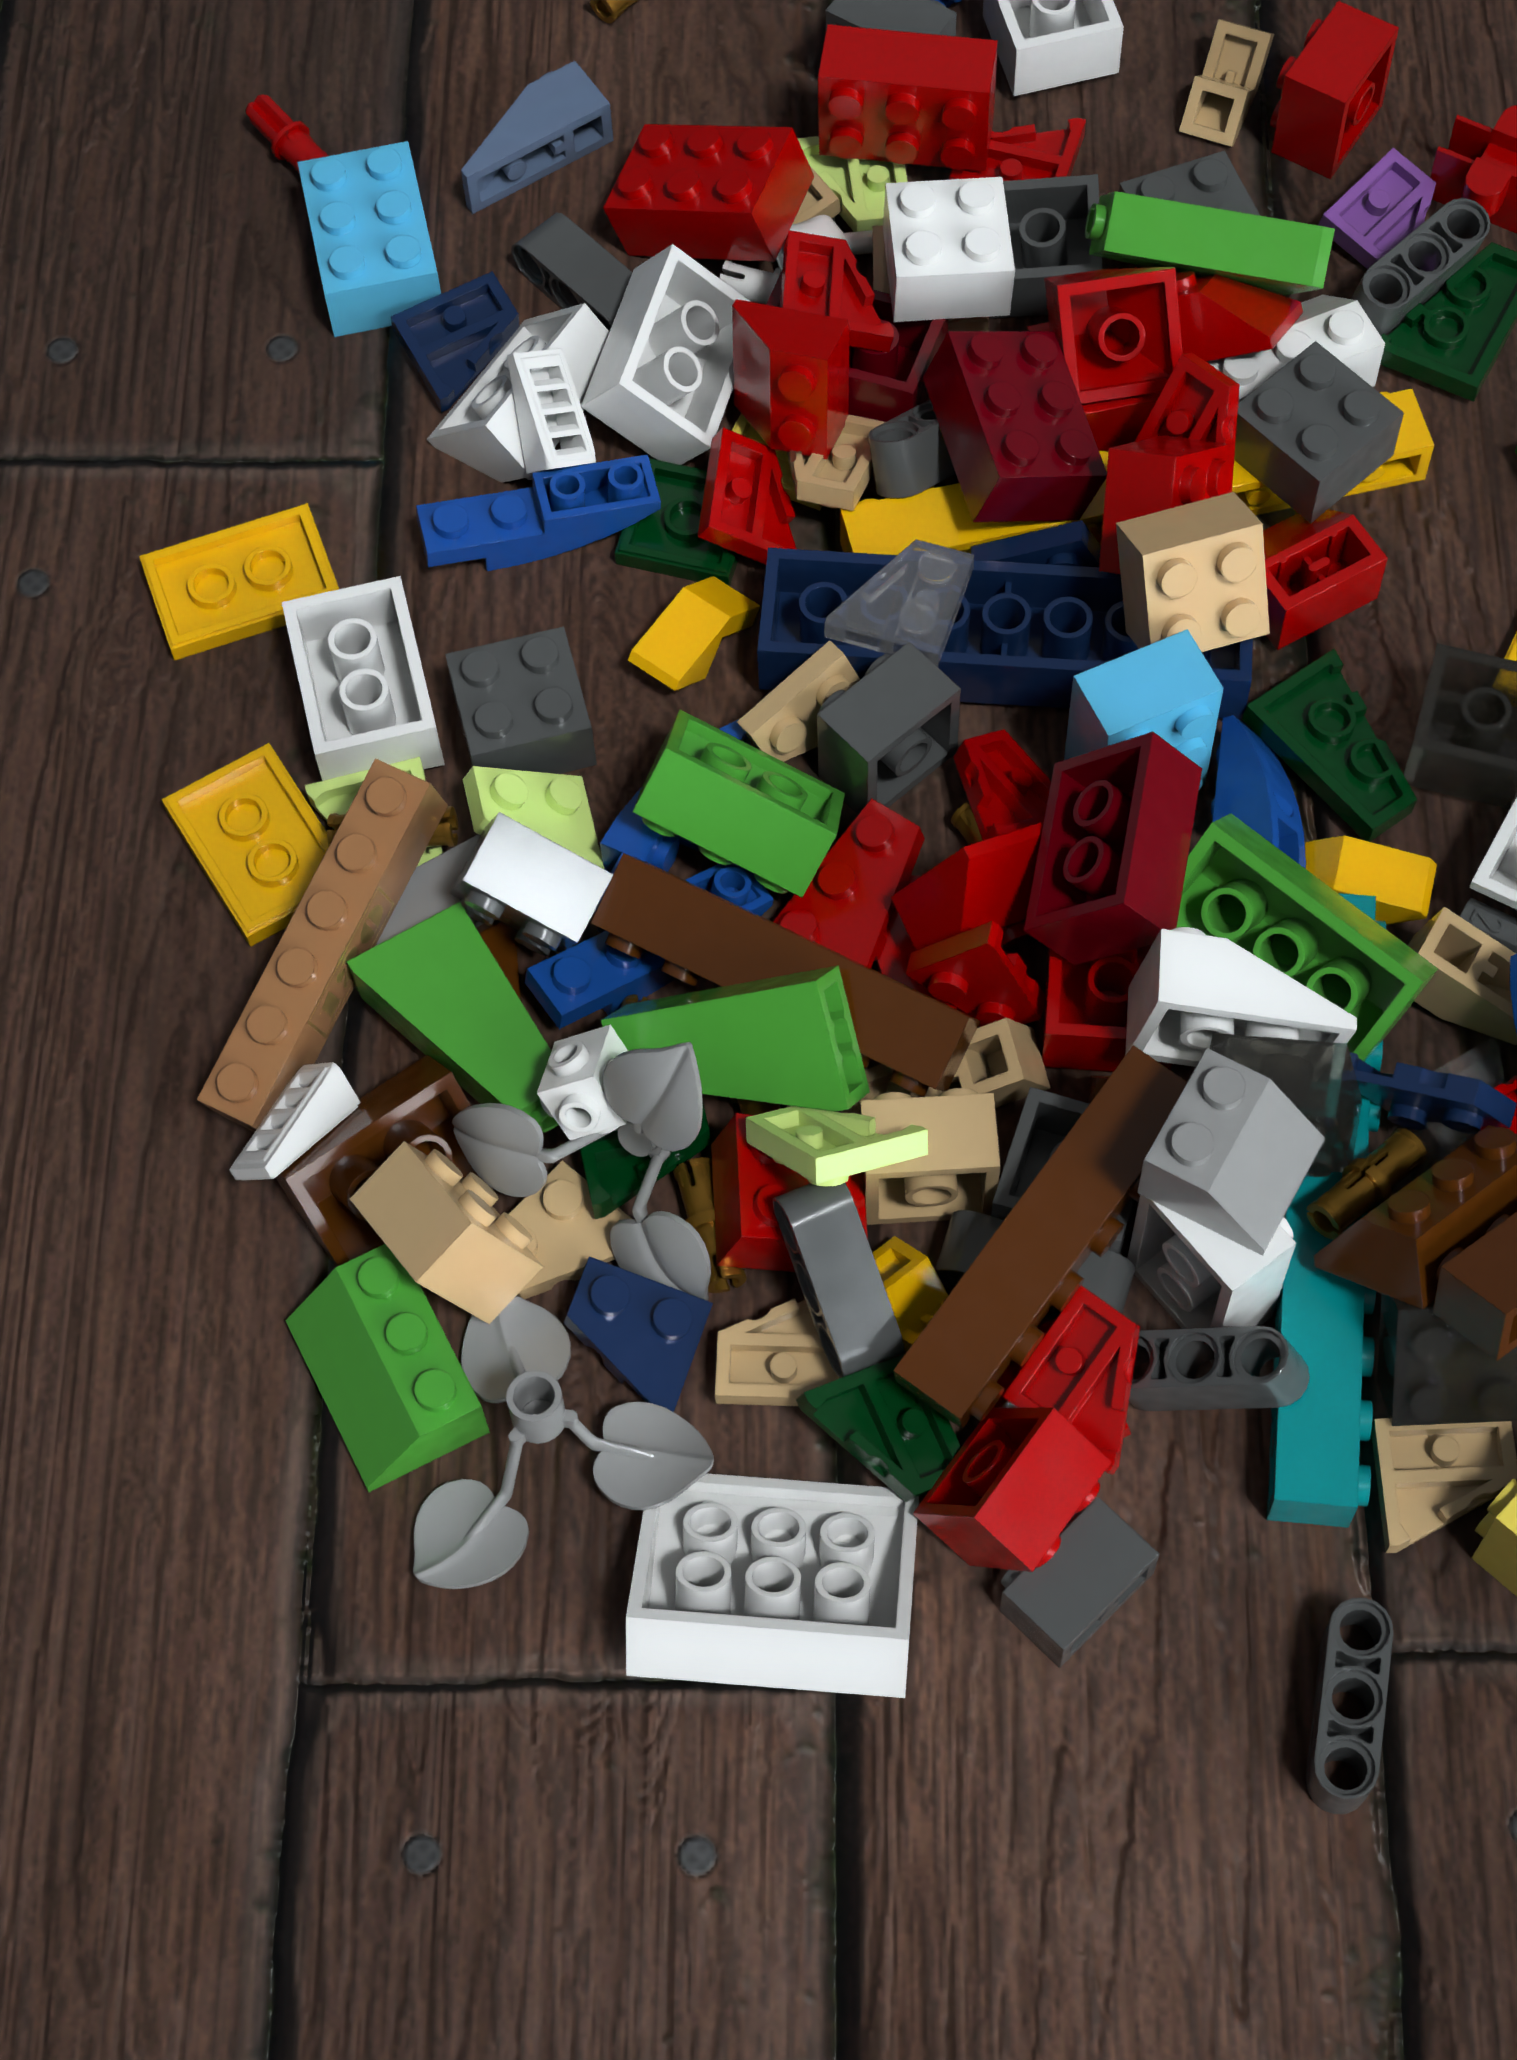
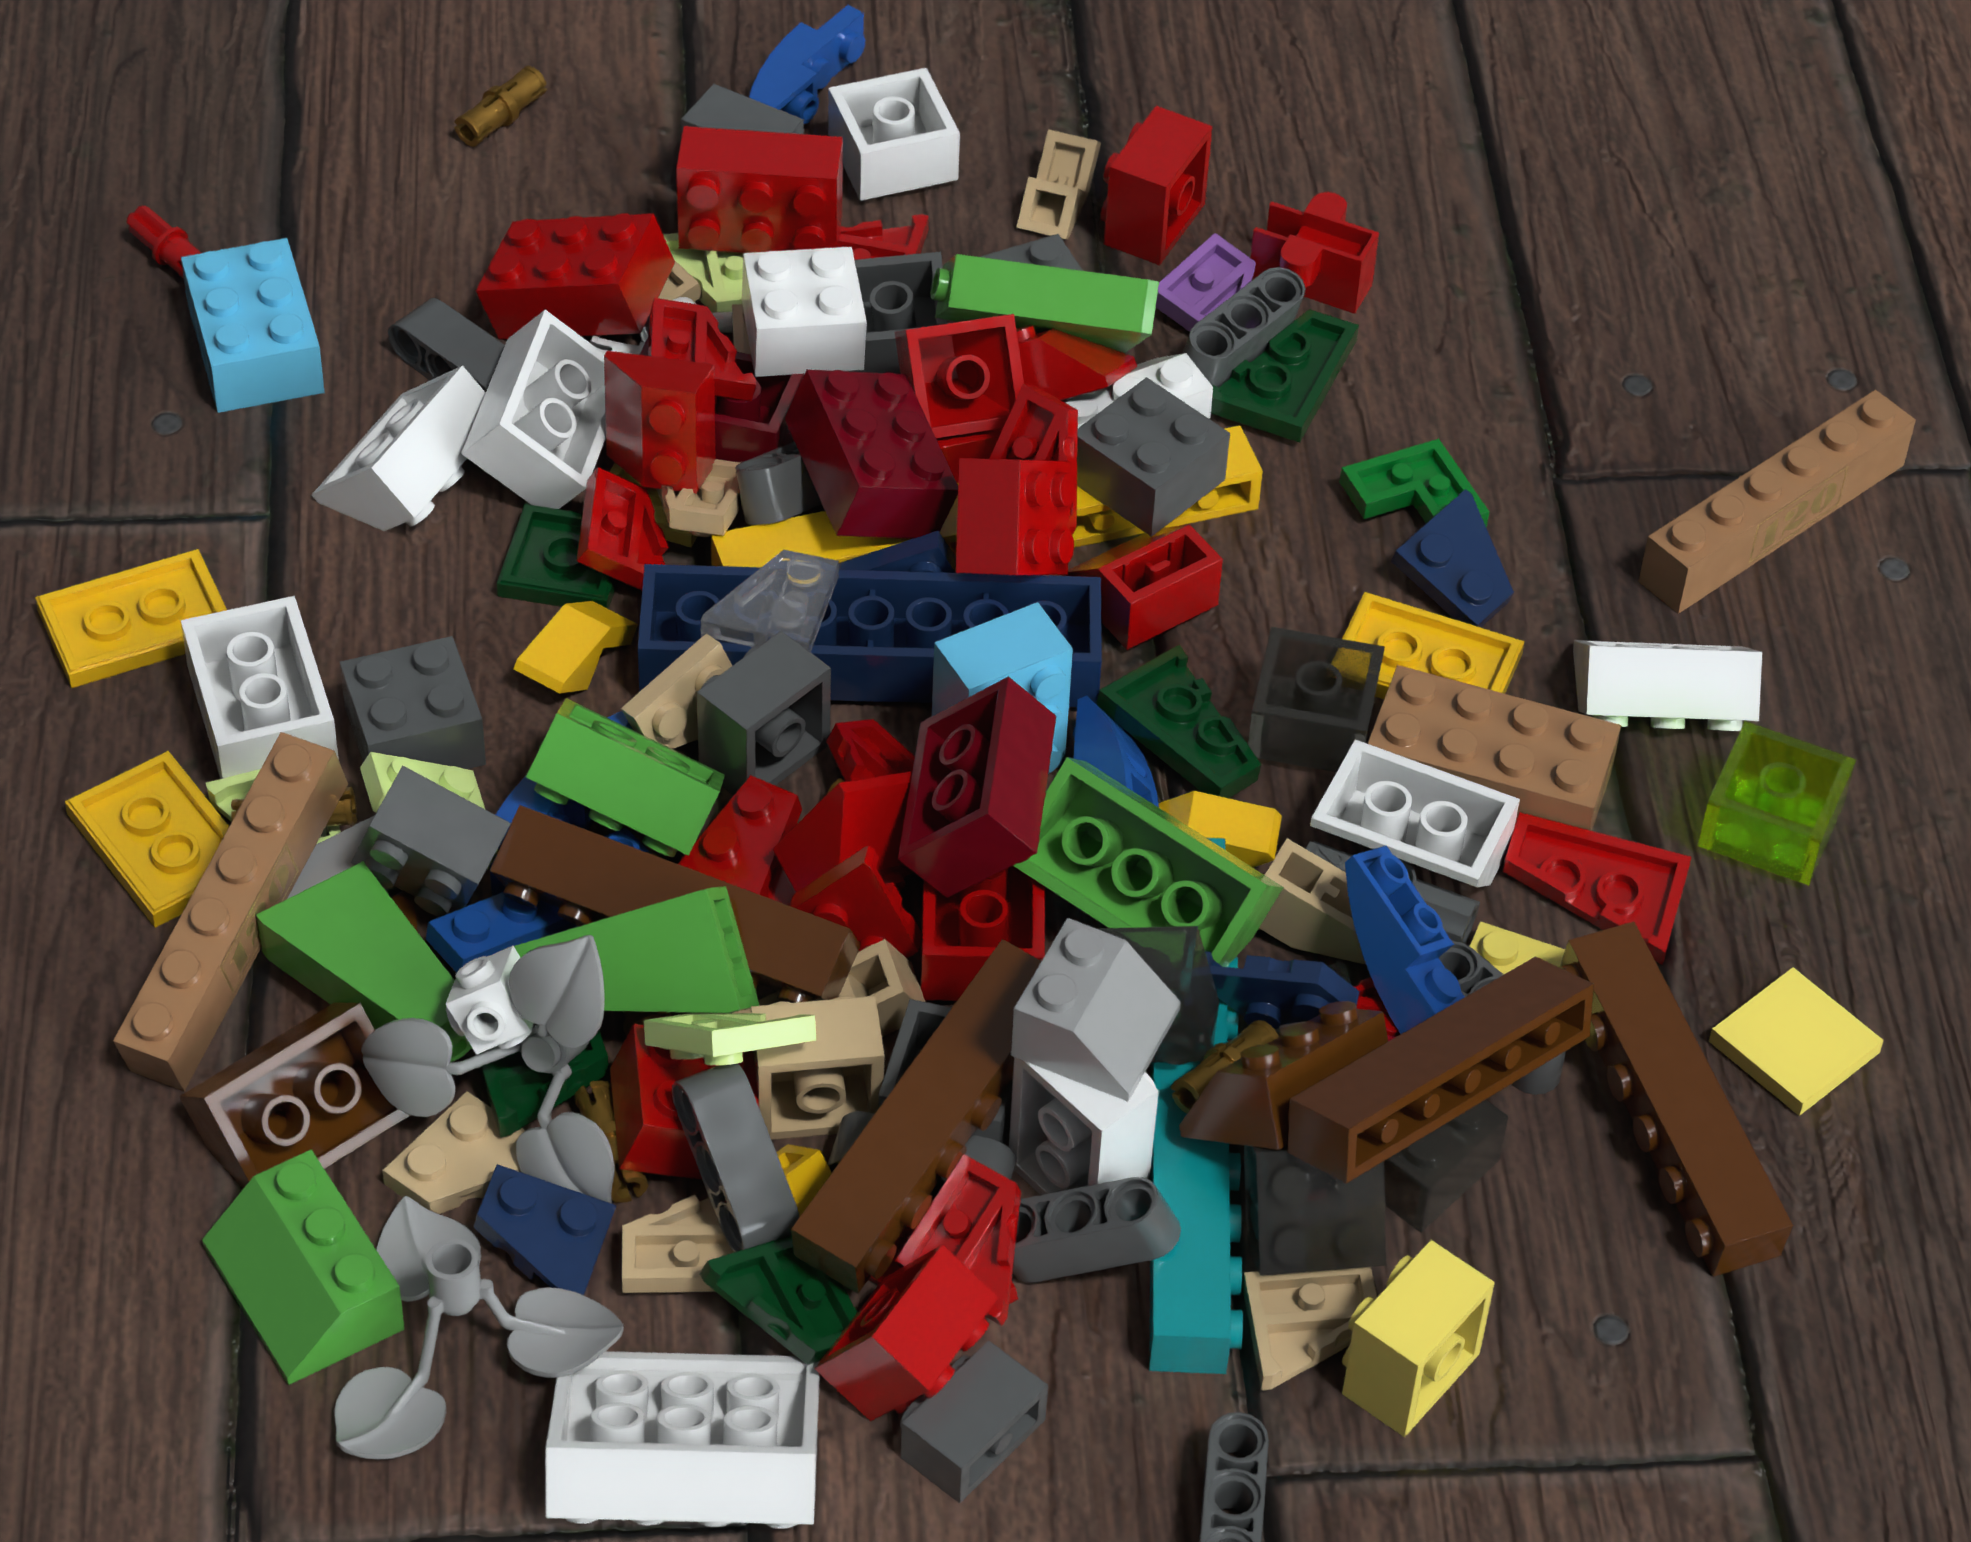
camera: 10 degrees left, 15 degrees down
white slope [229,1062,361,1181] -> none
tan brick [350,1141,543,1324] -> none
dark blue wing [391,271,520,412] -> none
blue slope [416,455,661,571] -> none
sand blue slope [461,61,614,214] -> none
white slope [507,348,596,474] -> none
tan brick [1116,492,1270,652] -> none
white slope [1125,927,1357,1084] -> none

